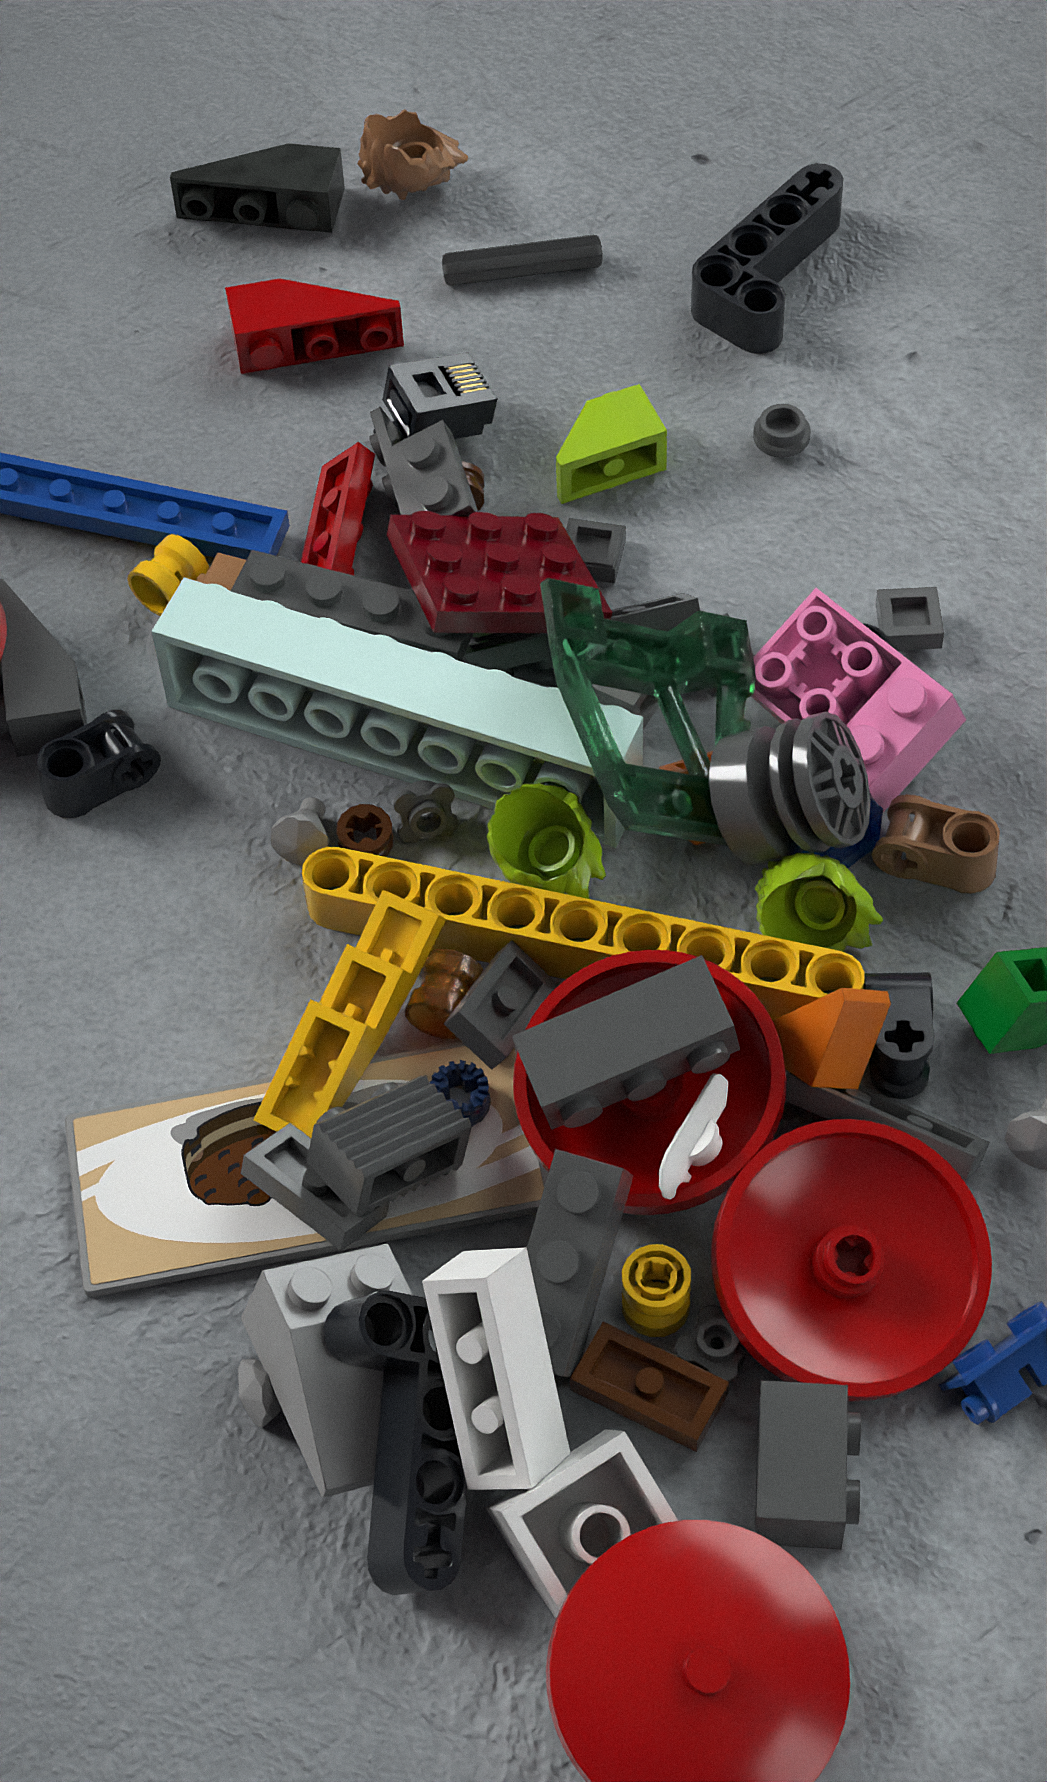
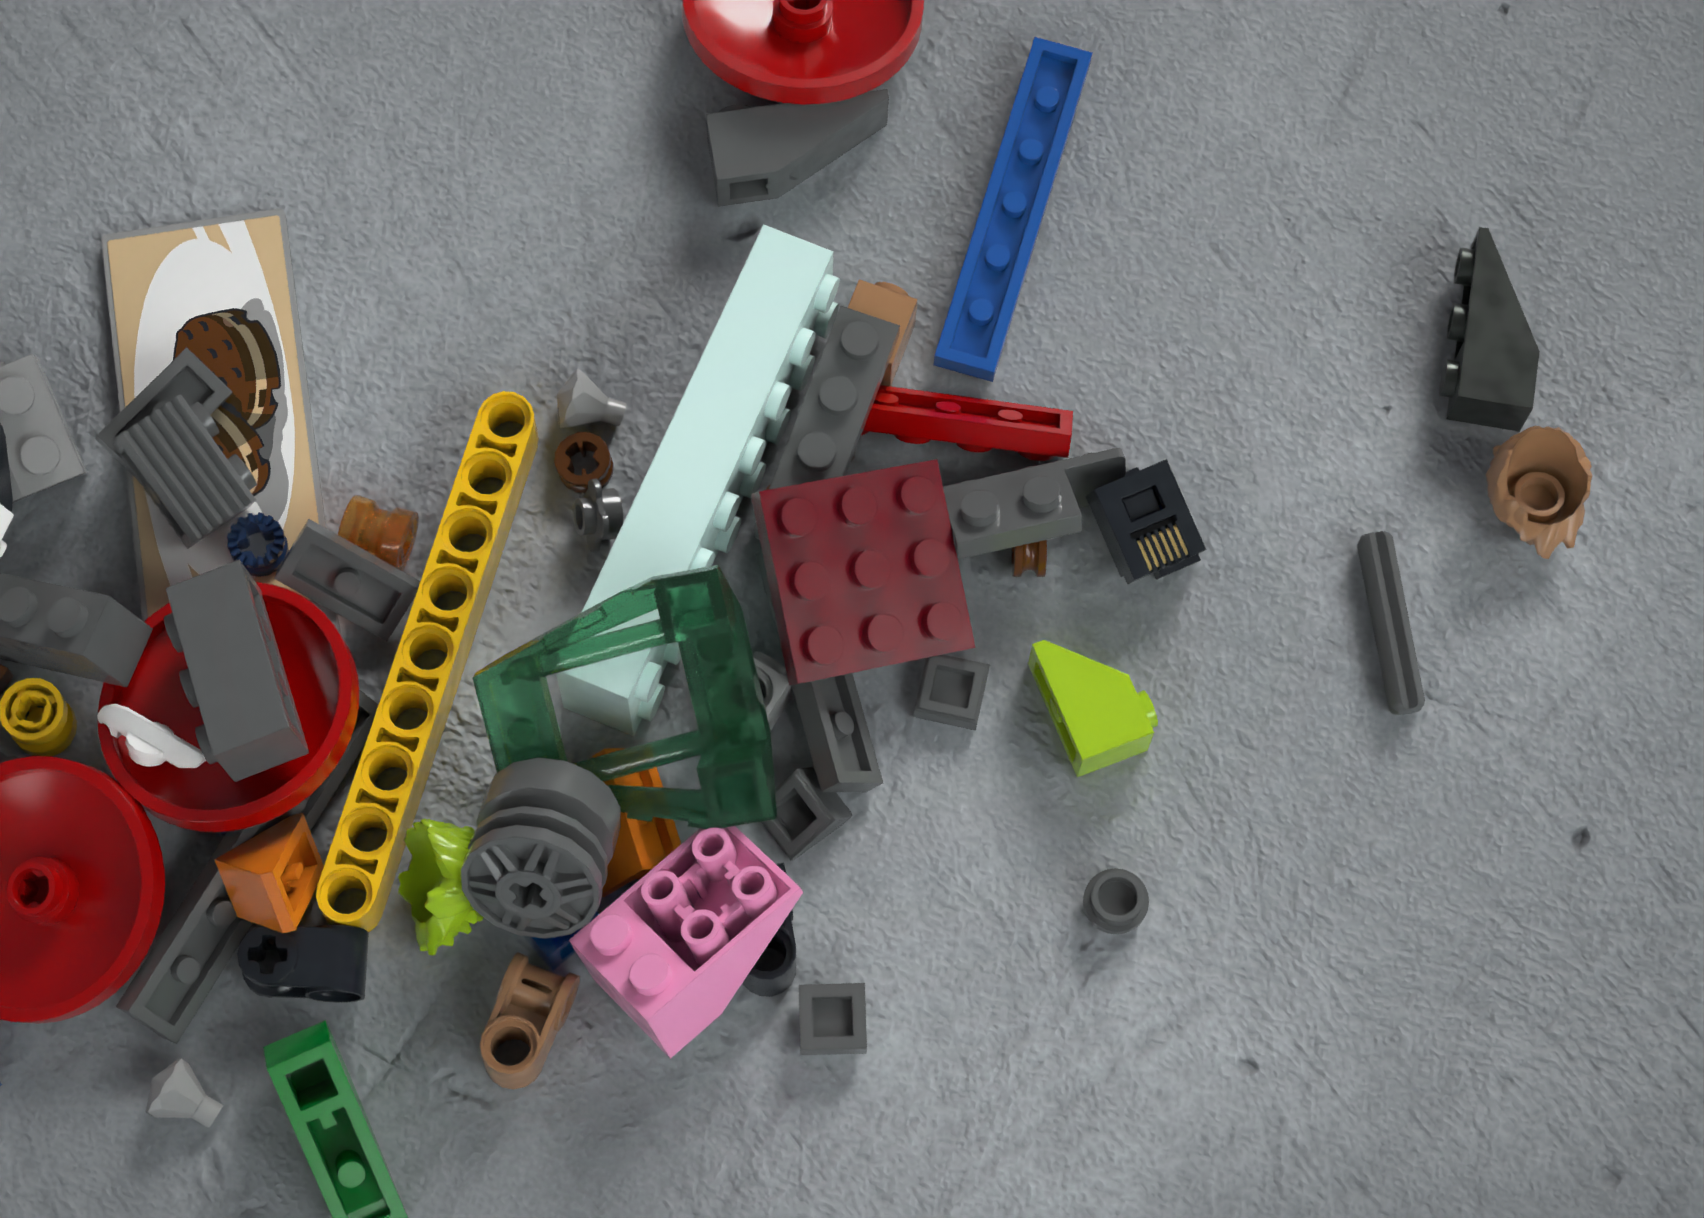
camera: 85 degrees right, 15 degrees up
black piece [36,710,161,818] -> none
yellow wheel [127,534,210,616] -> none
red slope [225,278,404,374] -> none
yellow slope [253,890,446,1138] -> none
lime hair [487,783,607,899] -> none
black beam [691,163,844,354] -> none

